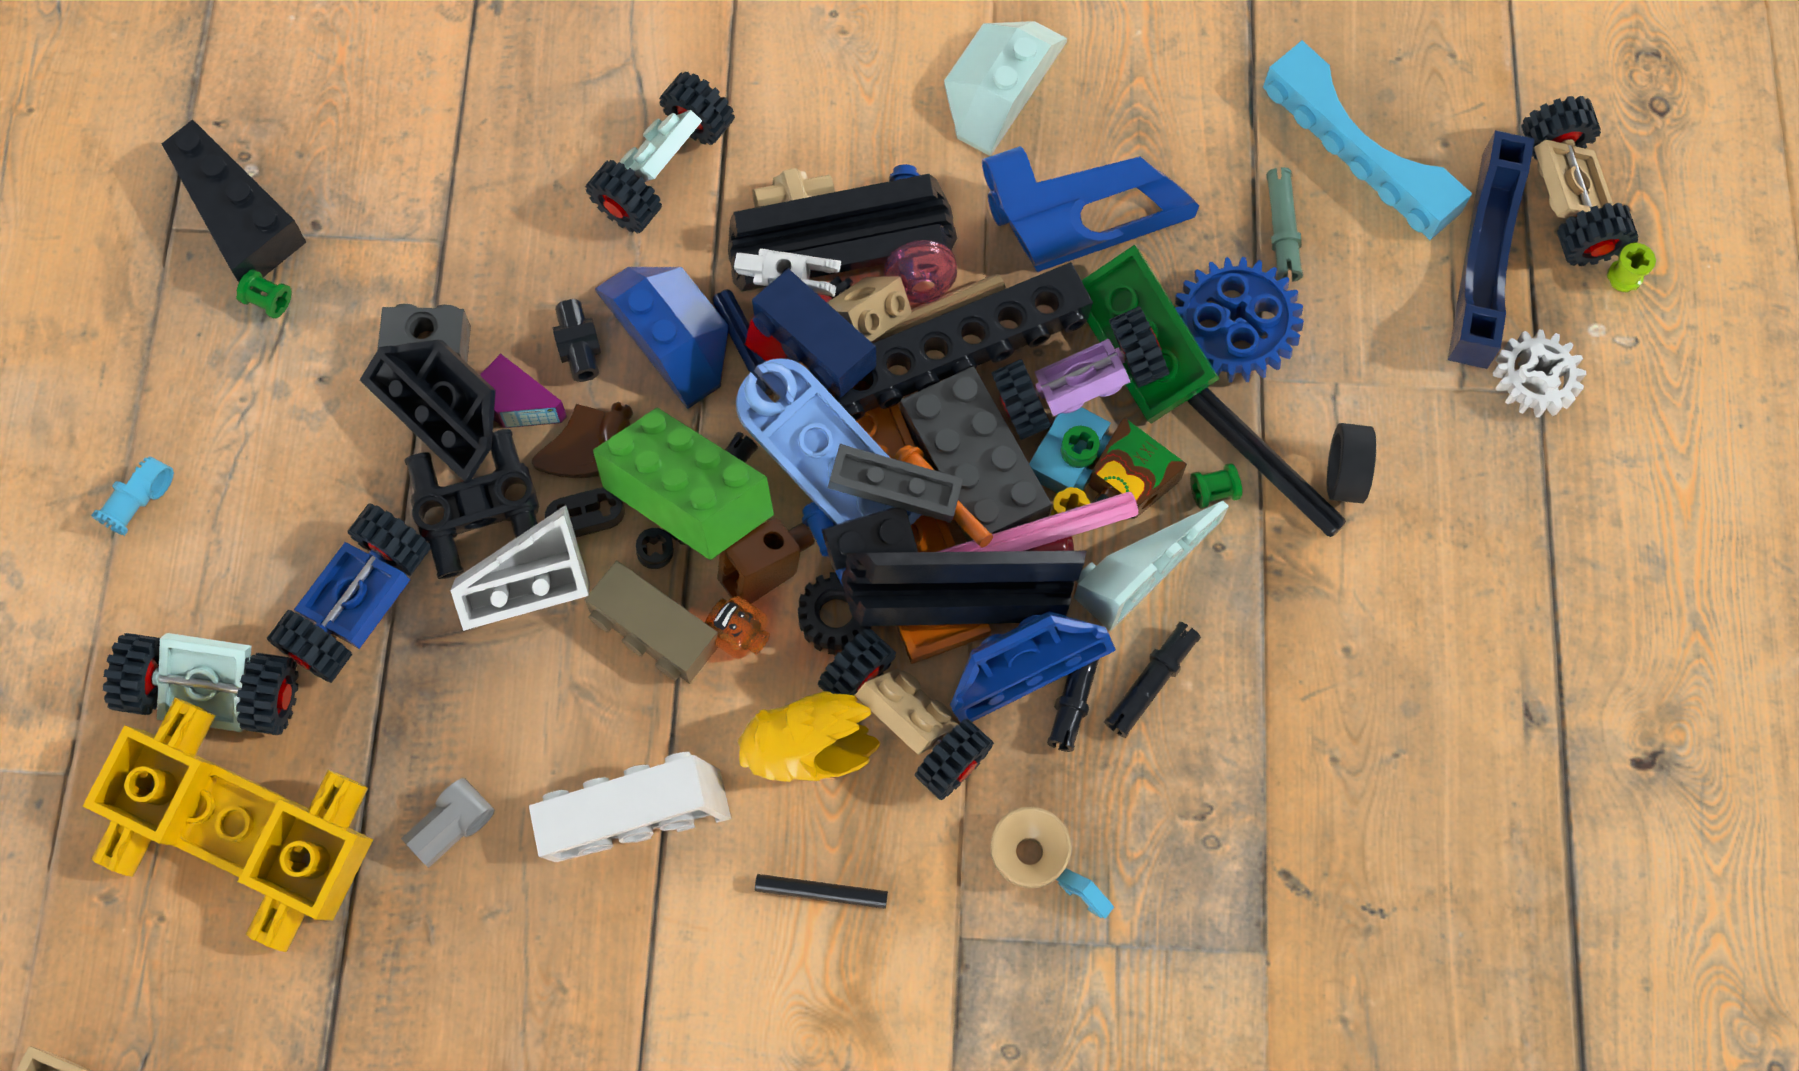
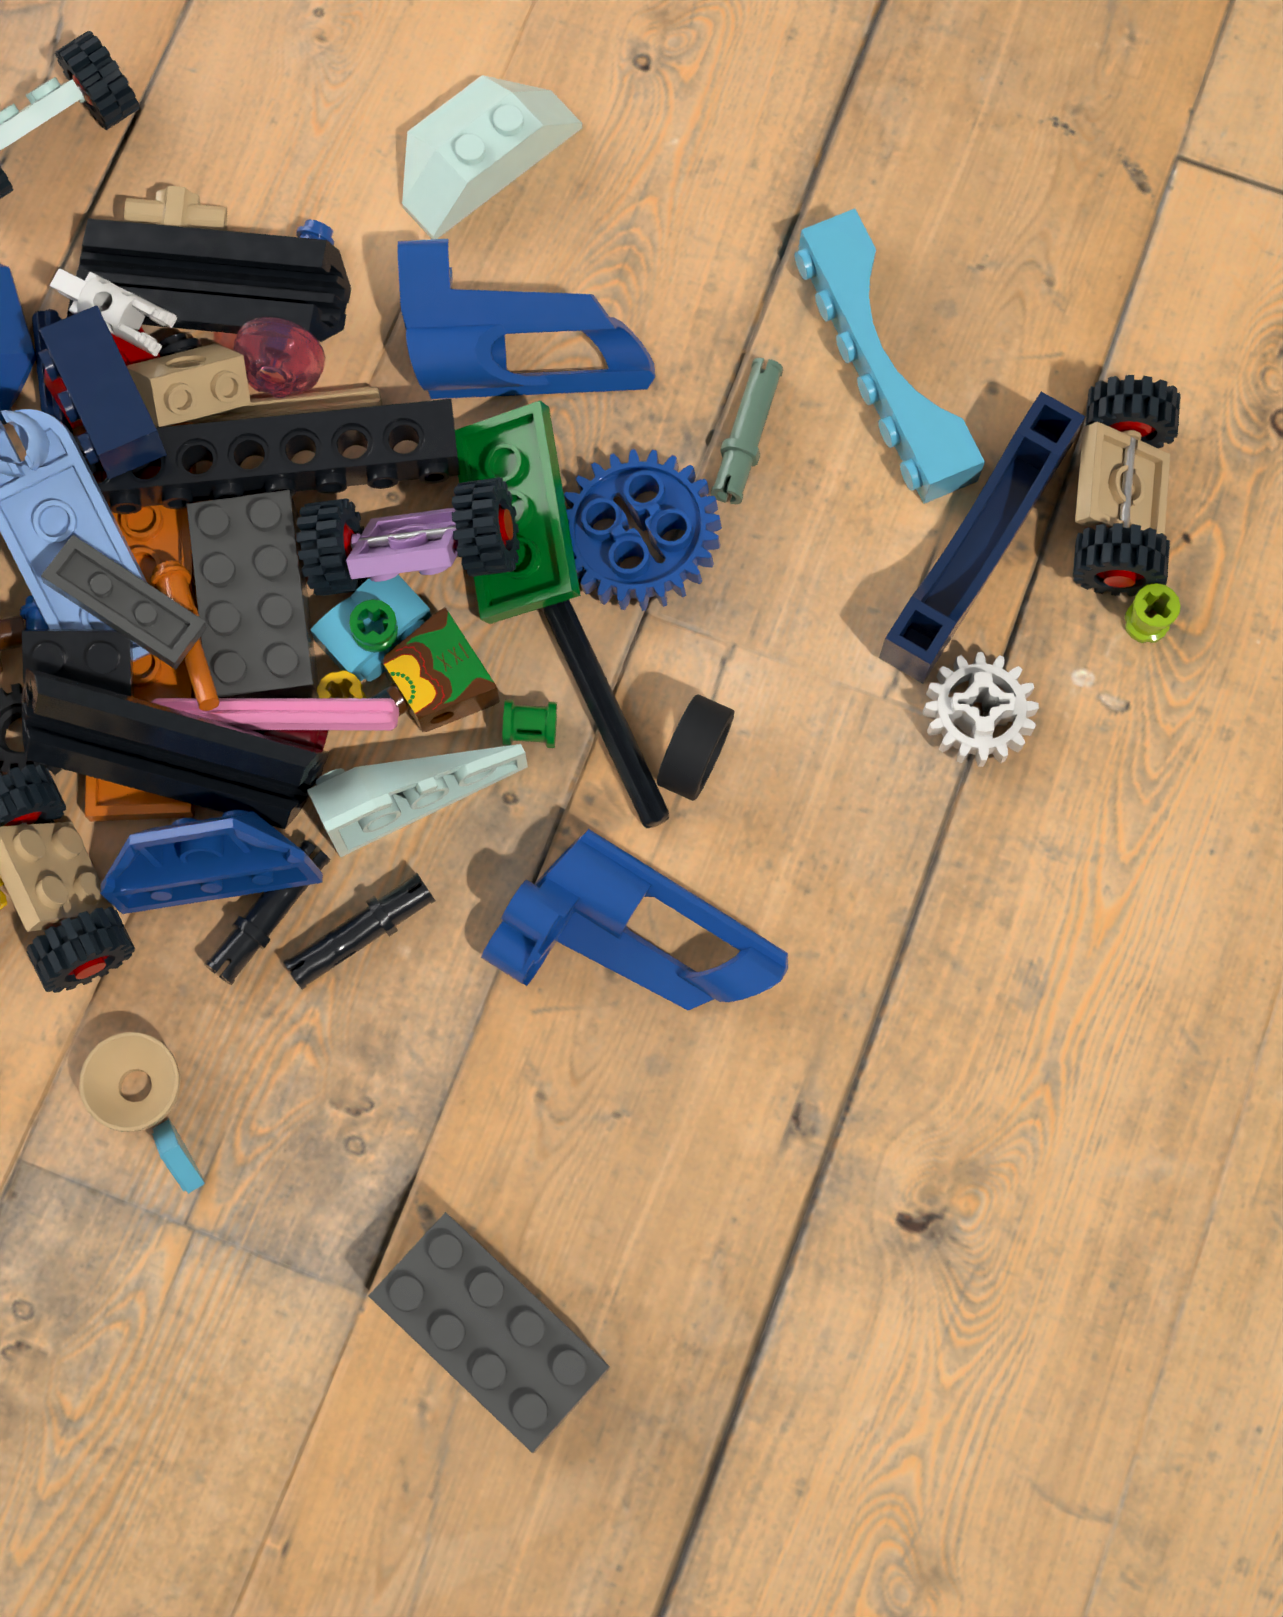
camera: 20 degrees right, 5 degrees up
none -> dark grey brick [368,1212,610,1453]
none -> blue panel [481,829,788,1011]

